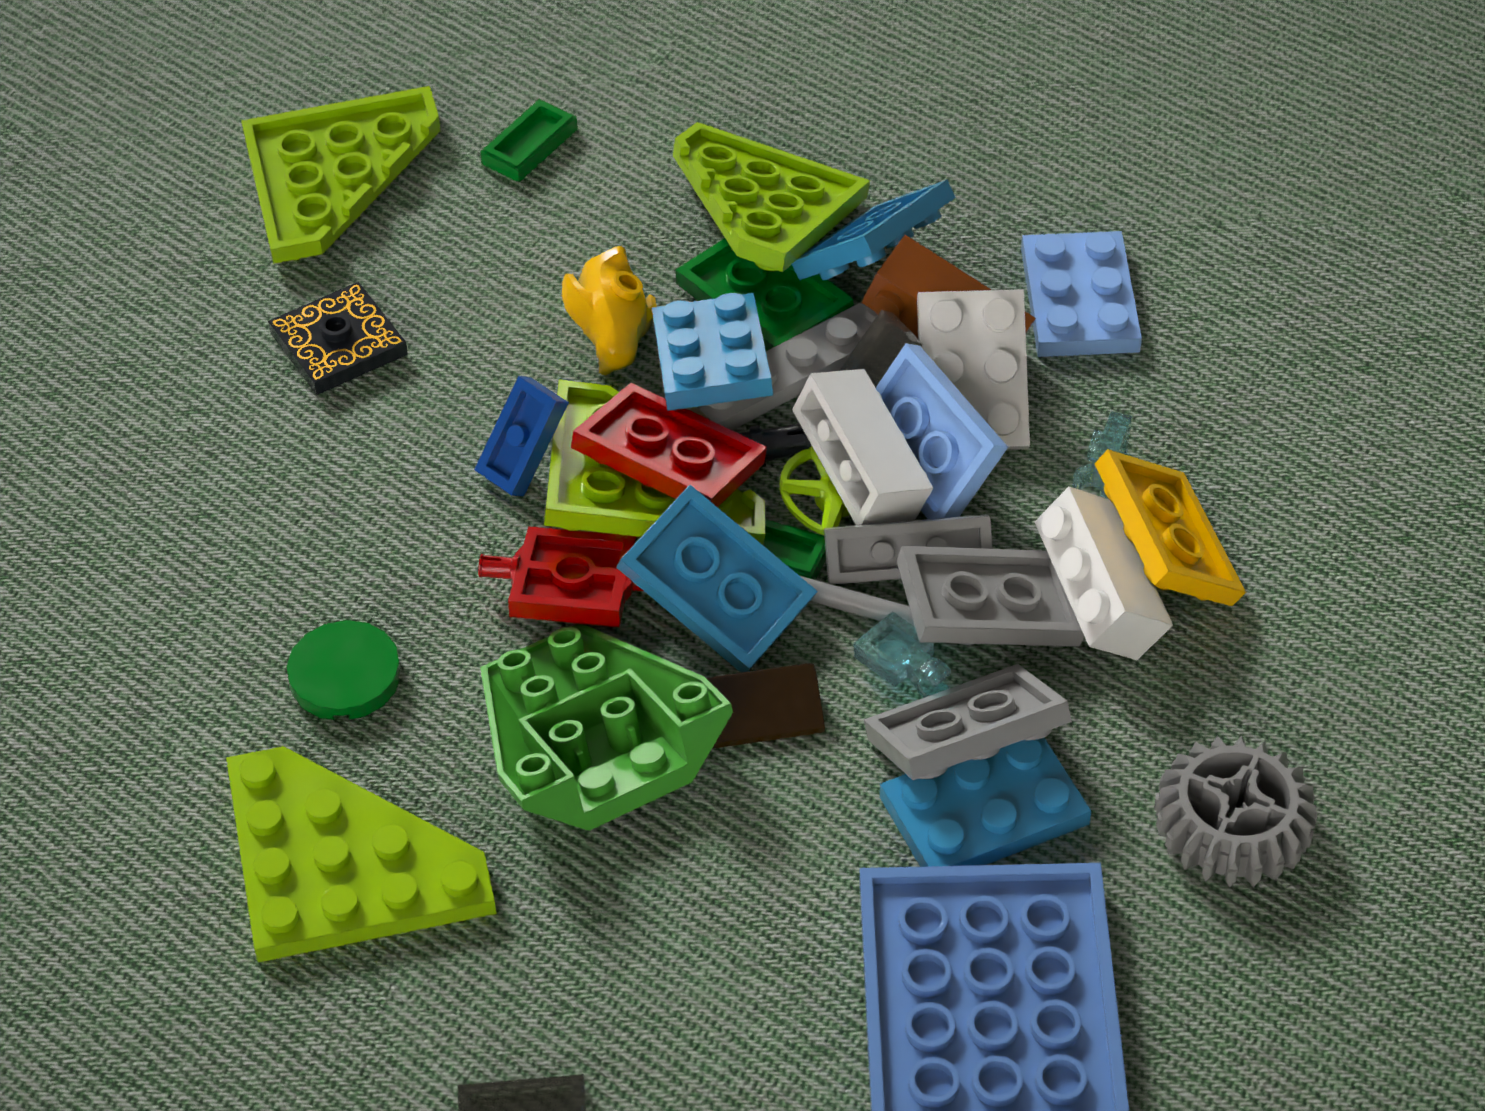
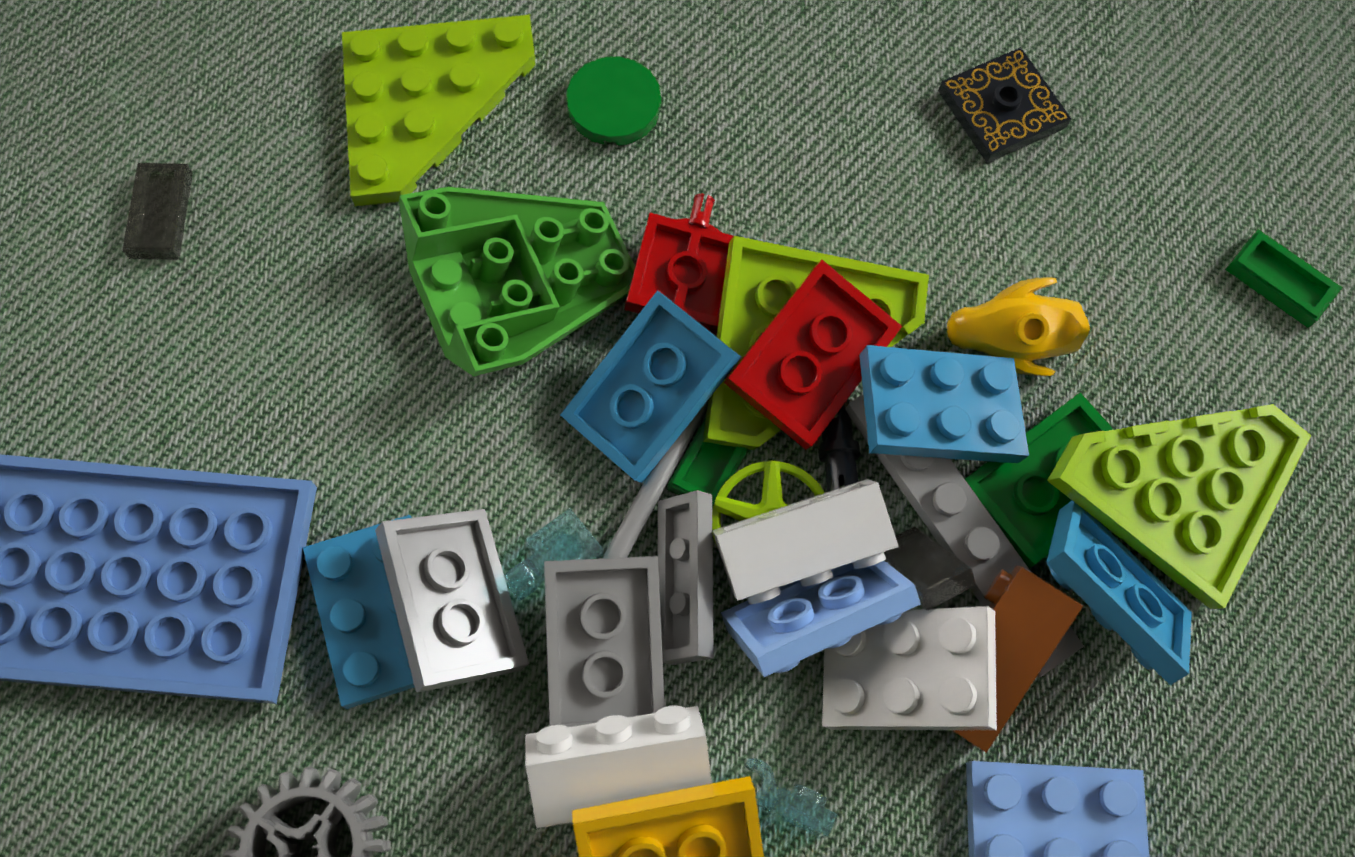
camera: 90 degrees right, 20 degrees up
lime plate [241,86,441,264] -> none
blue plate [474,376,569,497] -> none
dark brown slope [706,663,825,749] -> none

